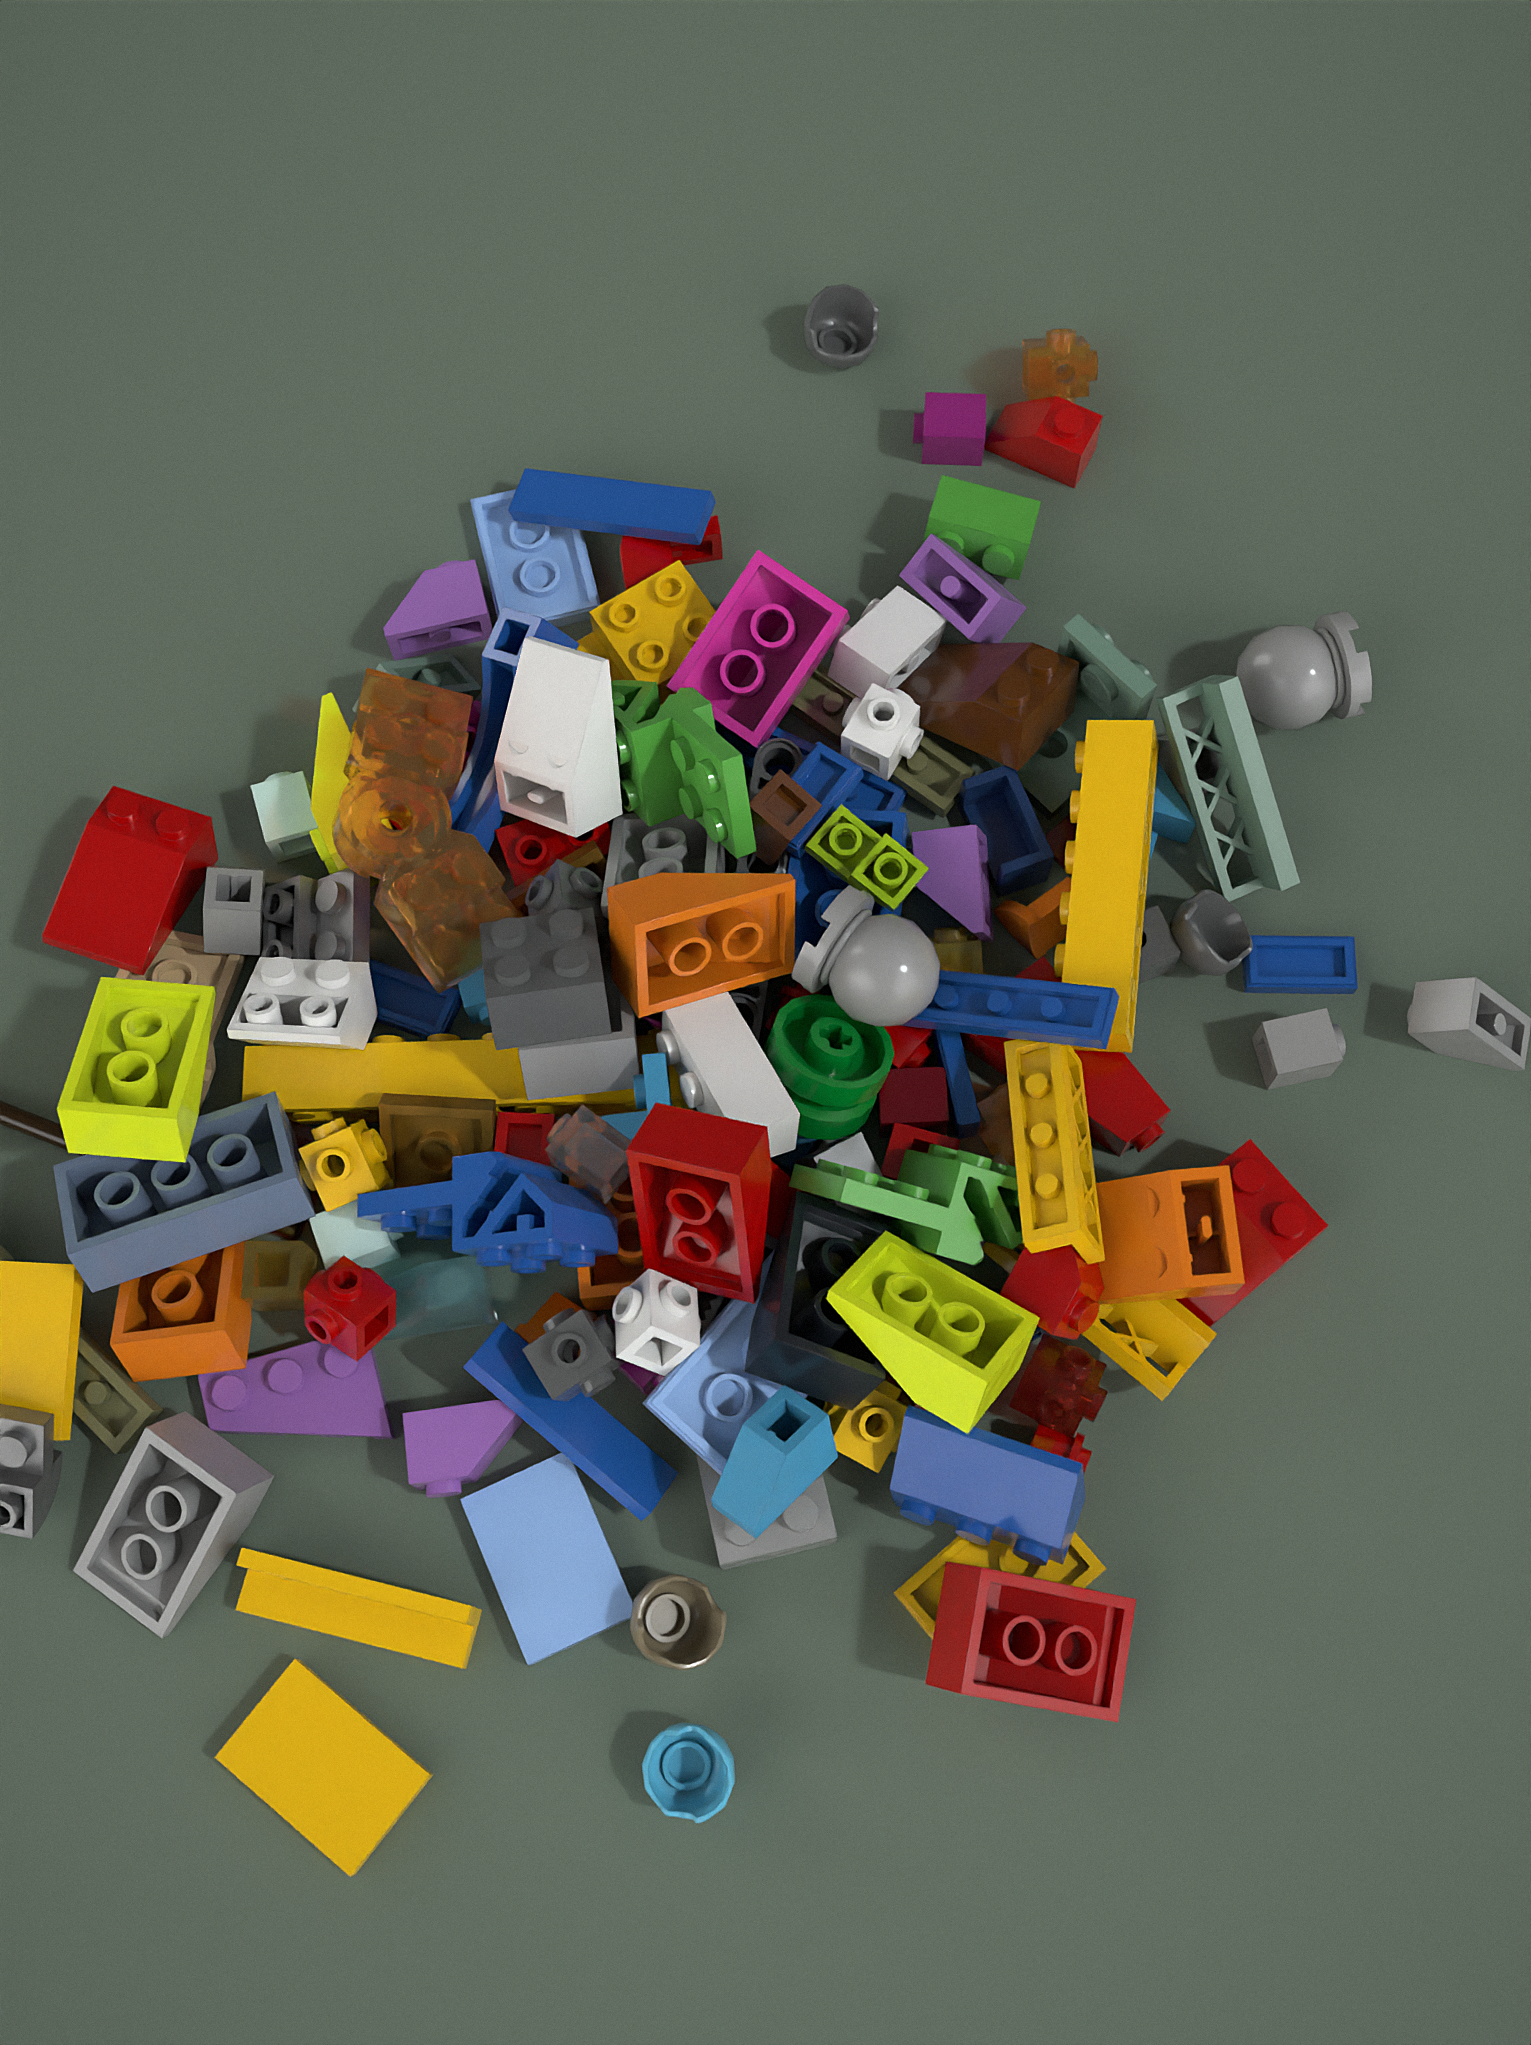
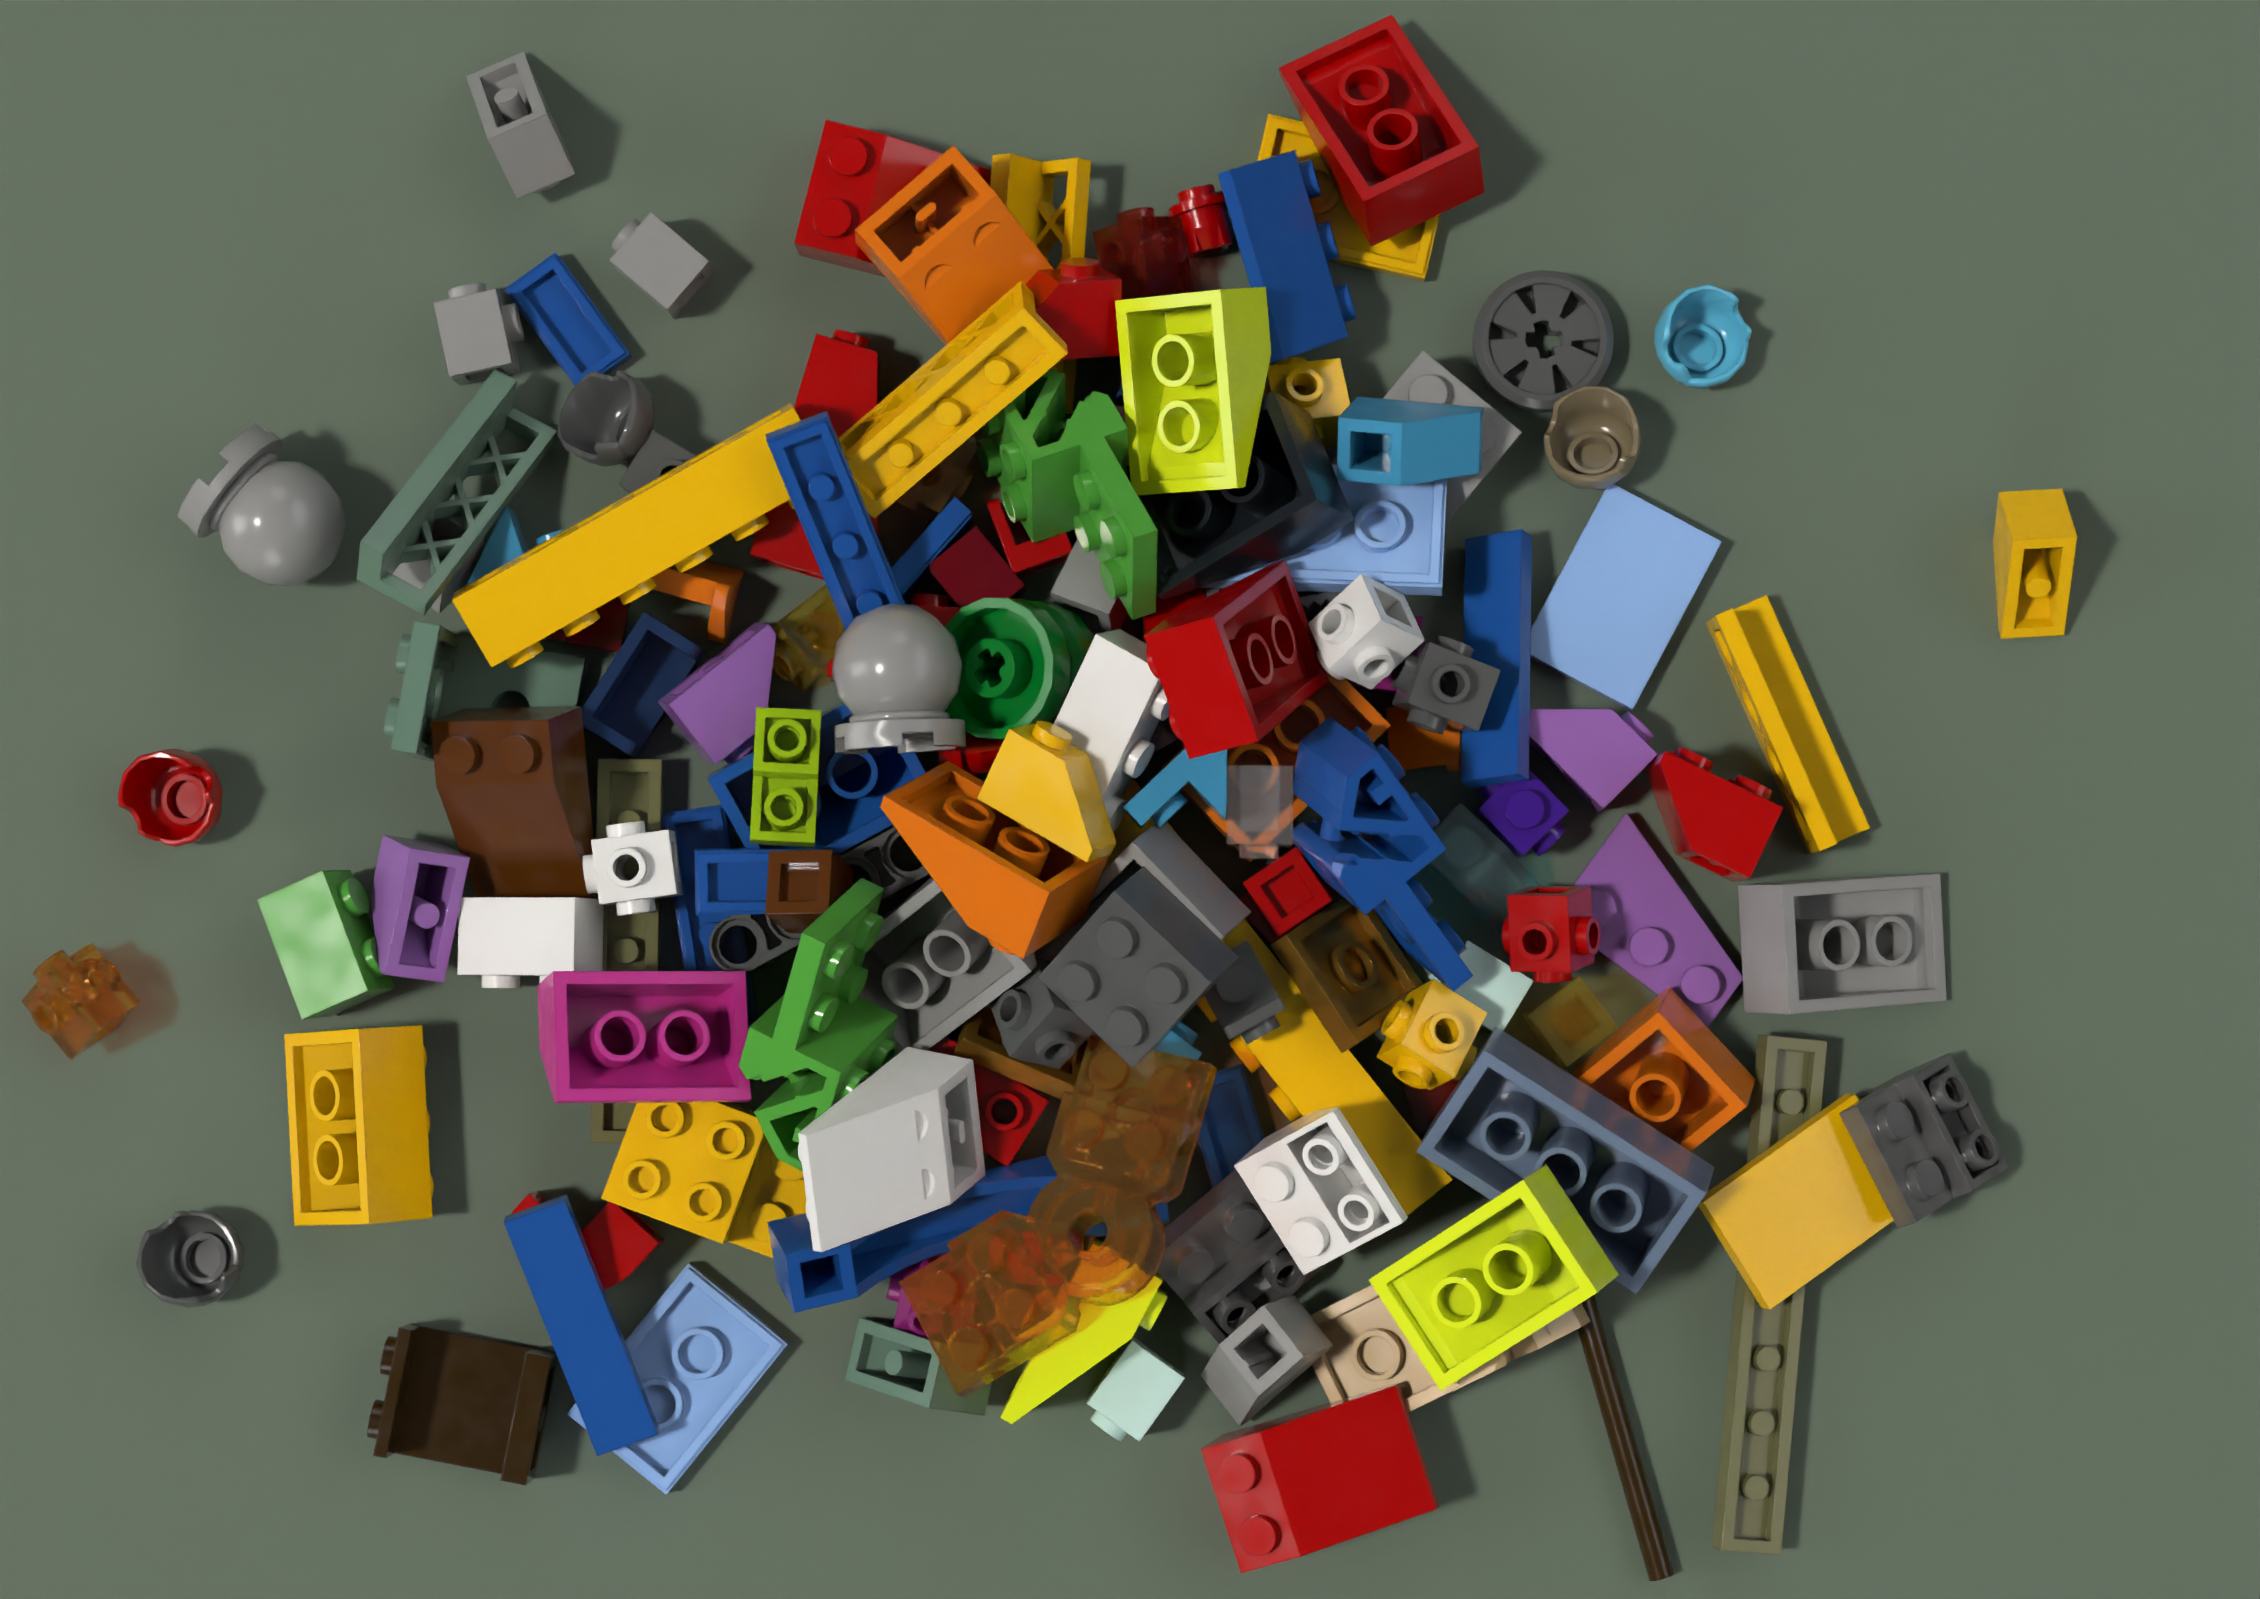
camera: 130 degrees left, 15 degrees up
yellow tile [215,1659,434,1877] -> none
medium lavender slope [383,559,493,661] -> none
magenta brick [913,392,986,466] -> none
red slope [984,396,1103,489] -> none
none -> red hair [117,748,223,847]
none -> yellow slope [284,1025,434,1226]
none -> dark brown panel [367,1324,558,1486]
none -> light grey brick [433,283,524,386]
none -> yellow slope [977,721,1116,862]
none -> dark grey bracket [1204,940,1286,1044]
none -> dark grey wheel [1472,270,1614,413]
none -> dark purple brick [1472,769,1569,858]
none -> red slope [1645,747,1783,882]
none -> yellow slope [1993,488,2077,639]

